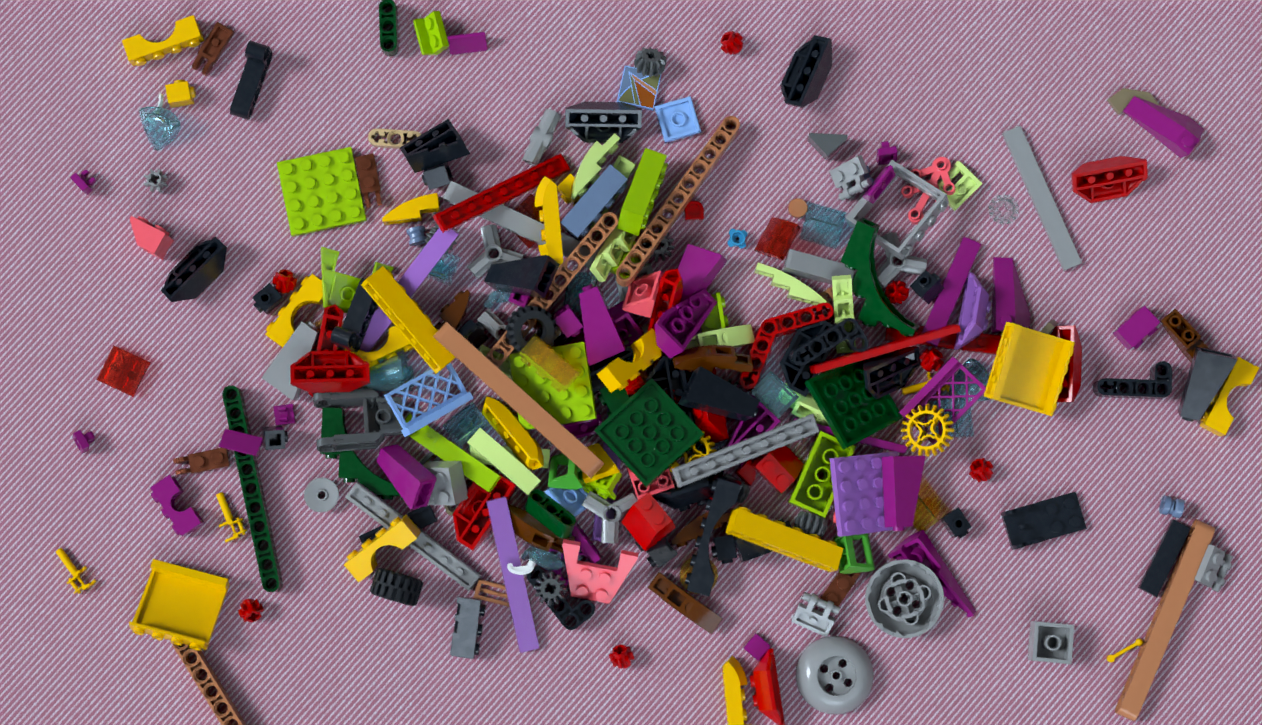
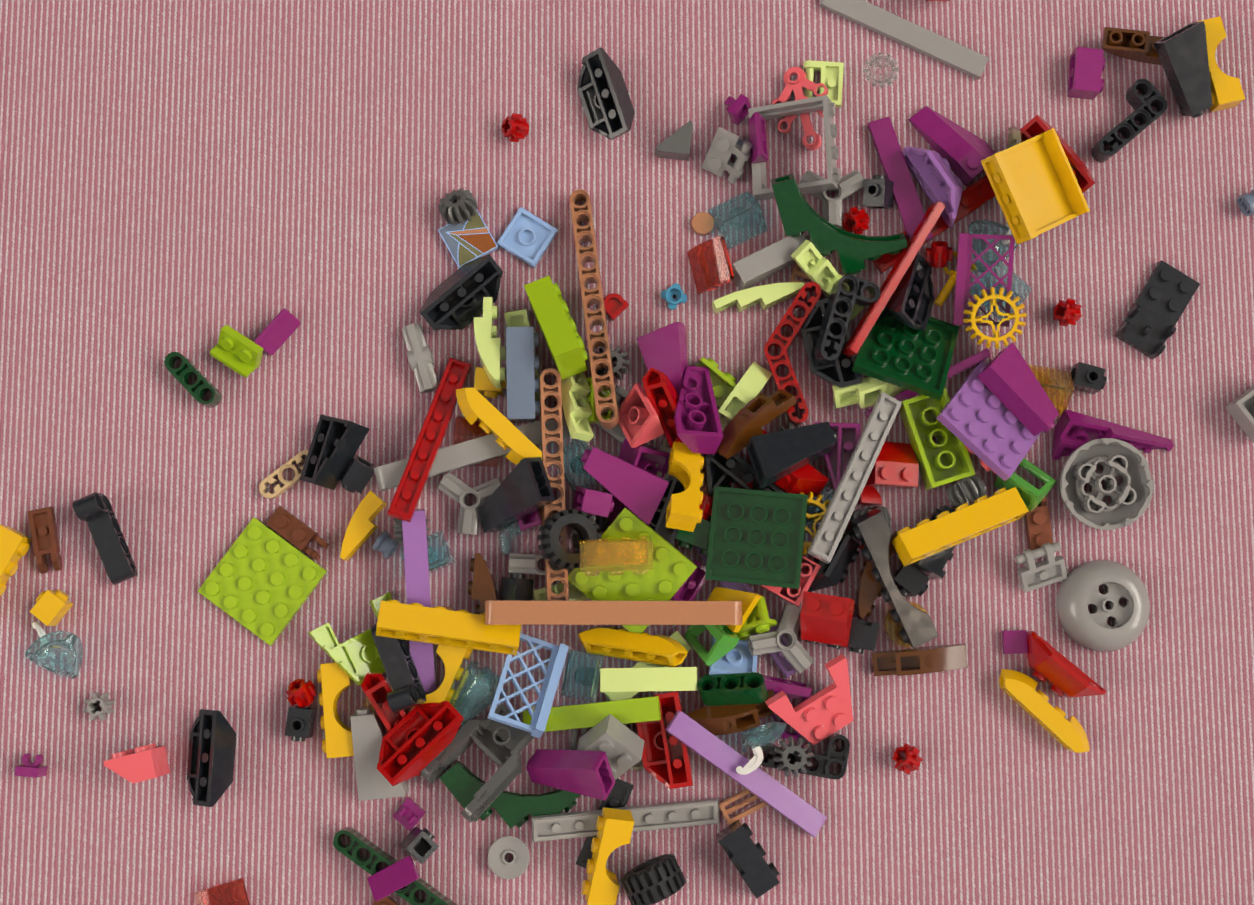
camera: 40 degrees left, 0 degrees up
clear light blue slope [750,371,799,420] -> none

